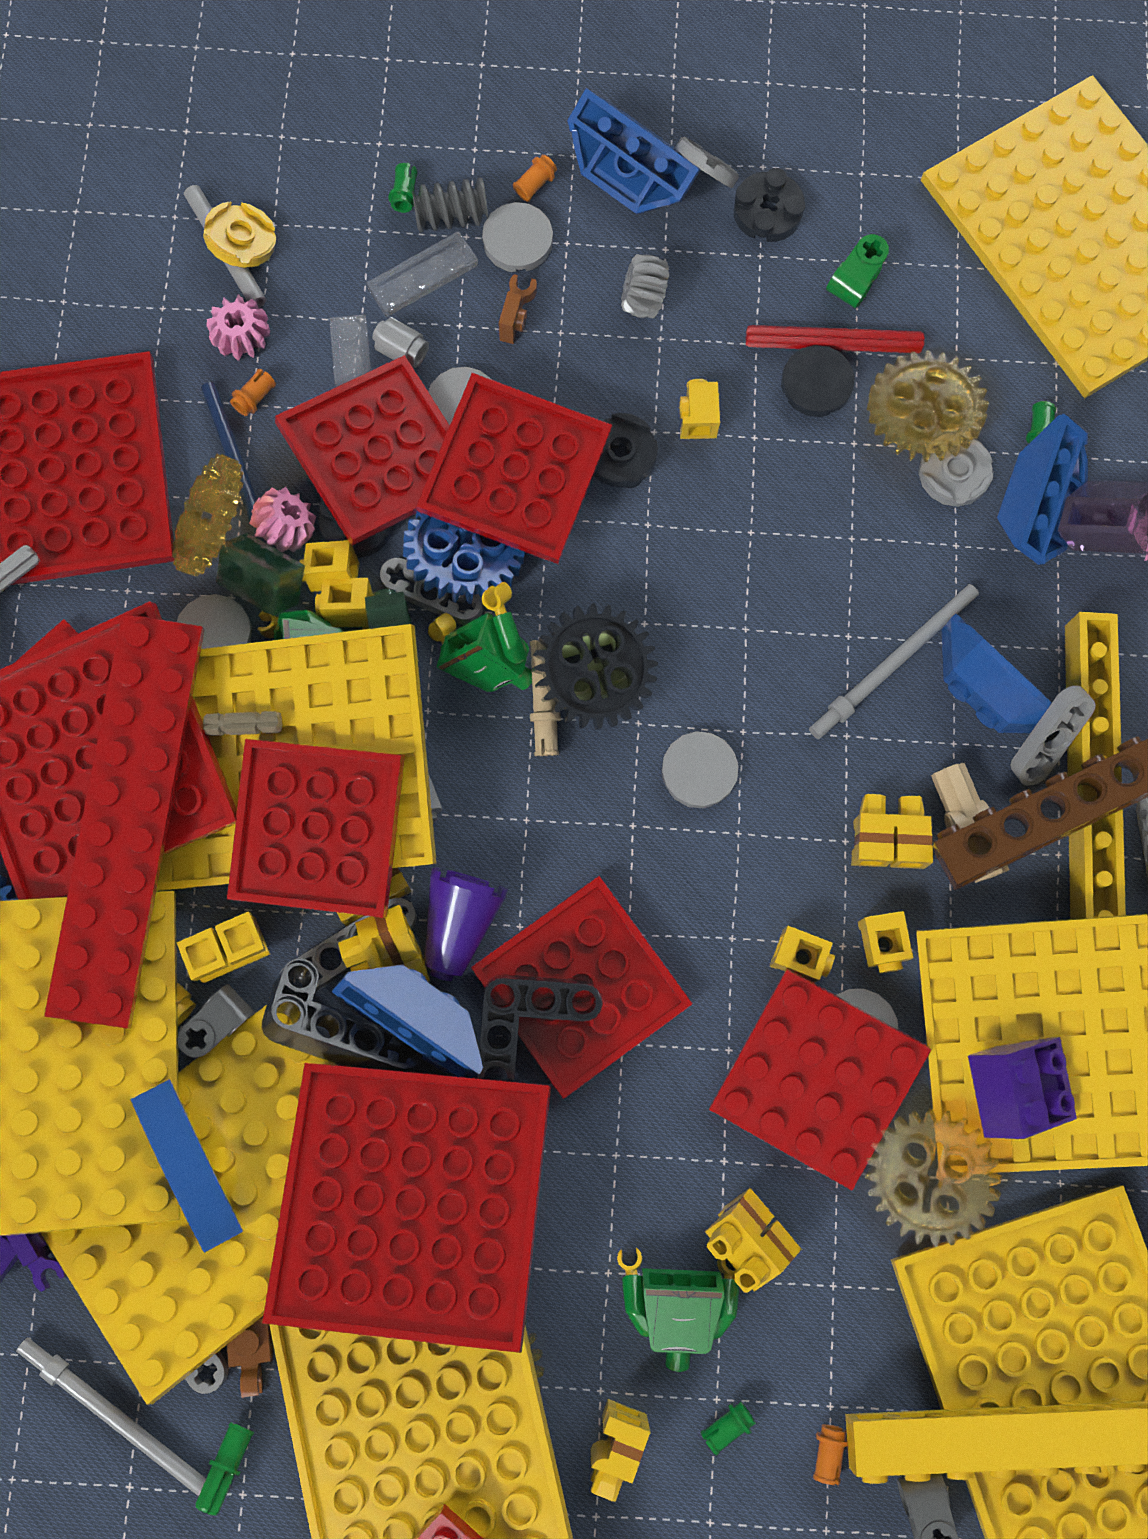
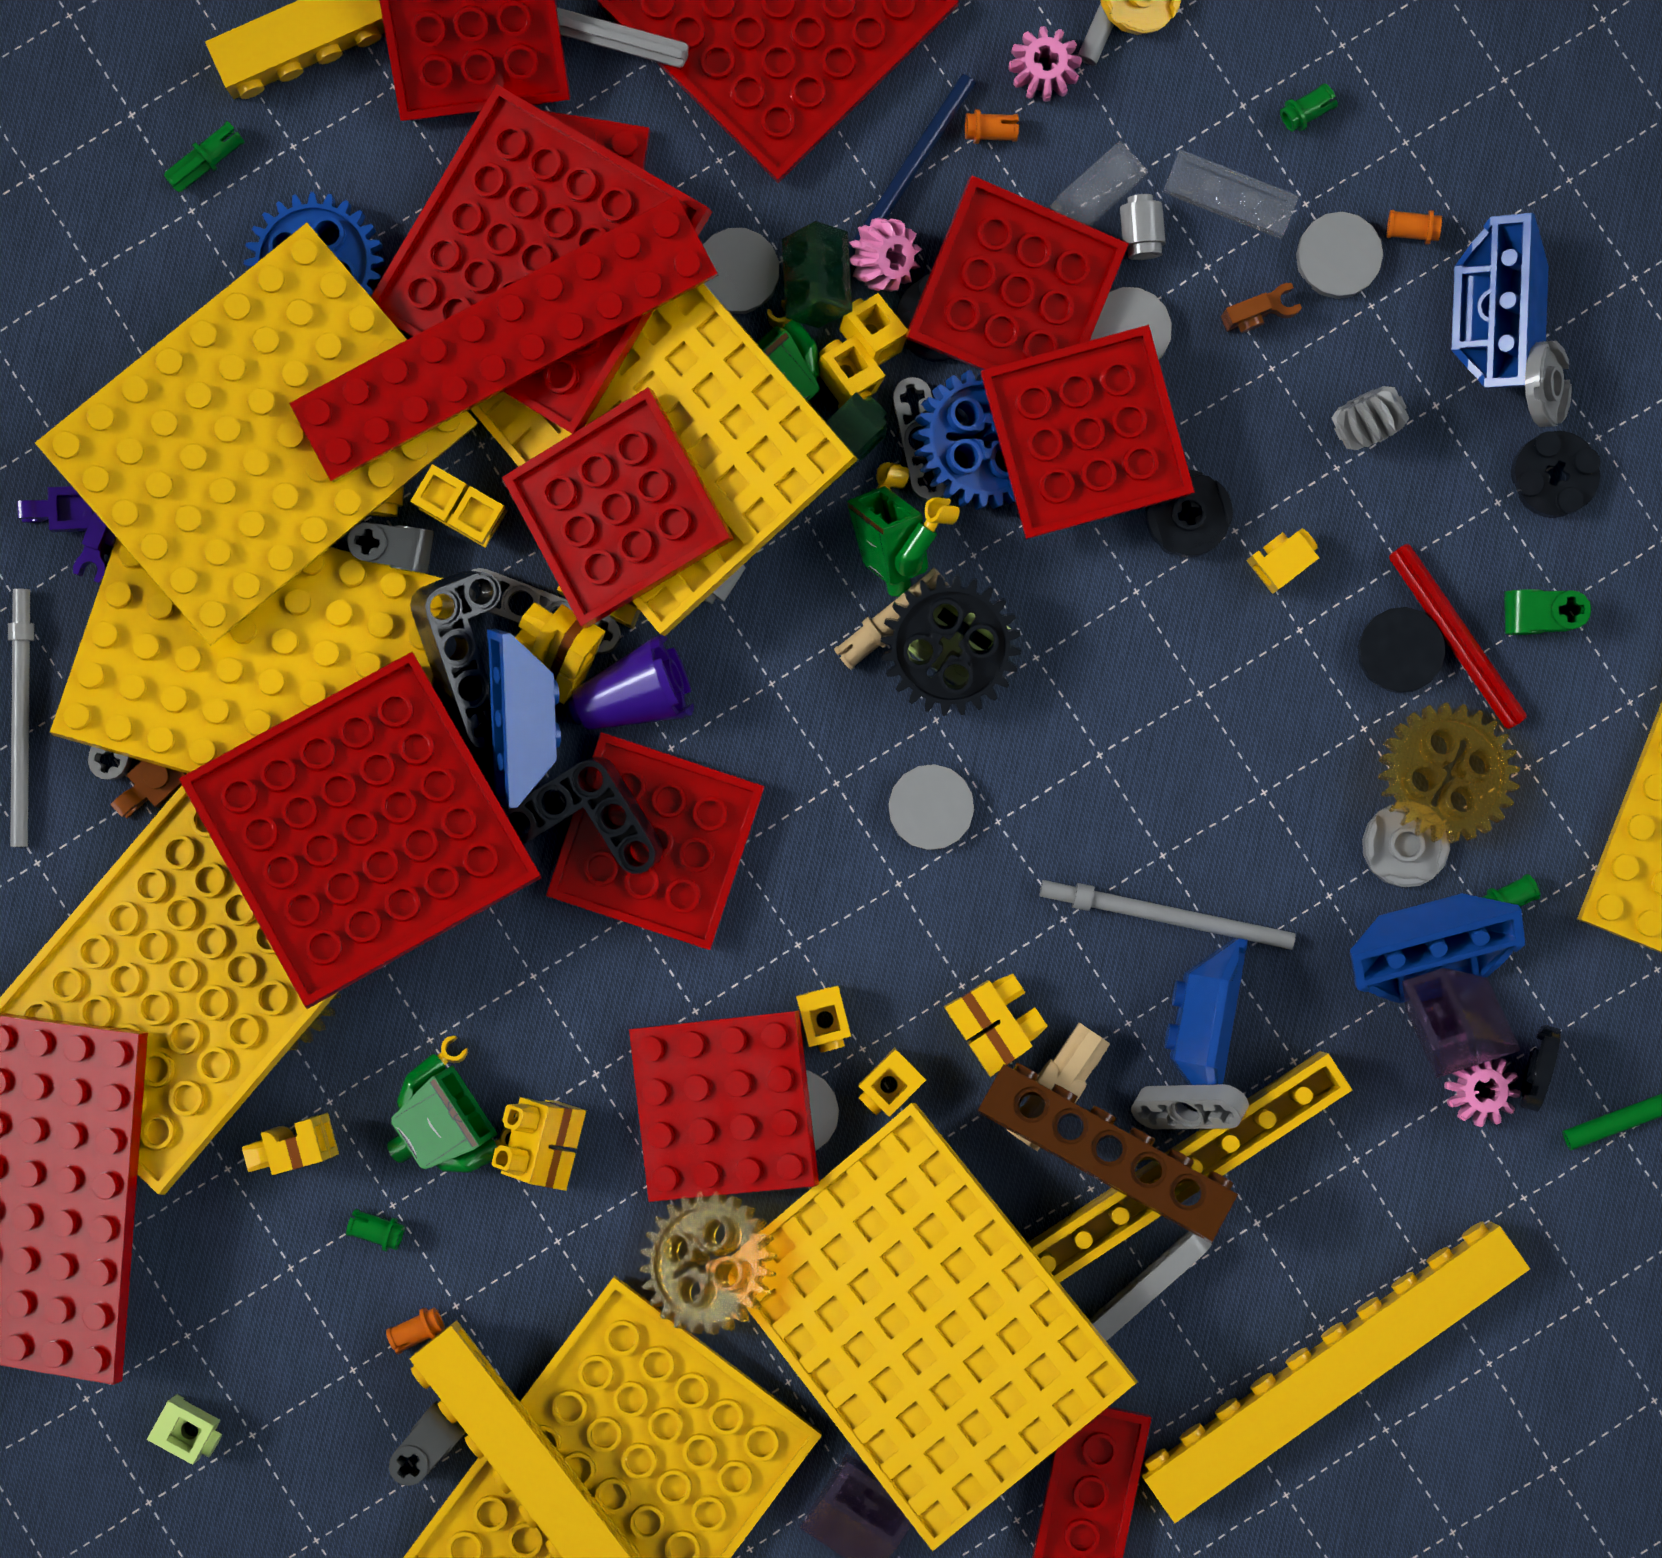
camera: 55 degrees right, 10 degrees up
blue slope [130,1079,243,1253] -> none
clear yellow gear [172,454,243,577] -> none
green axle [196,1422,255,1516] -> none
dark tan axle [203,711,282,736] -> none
dark grey piece [412,177,488,233] -> none
dark purple slope [968,1037,1077,1139] -> none

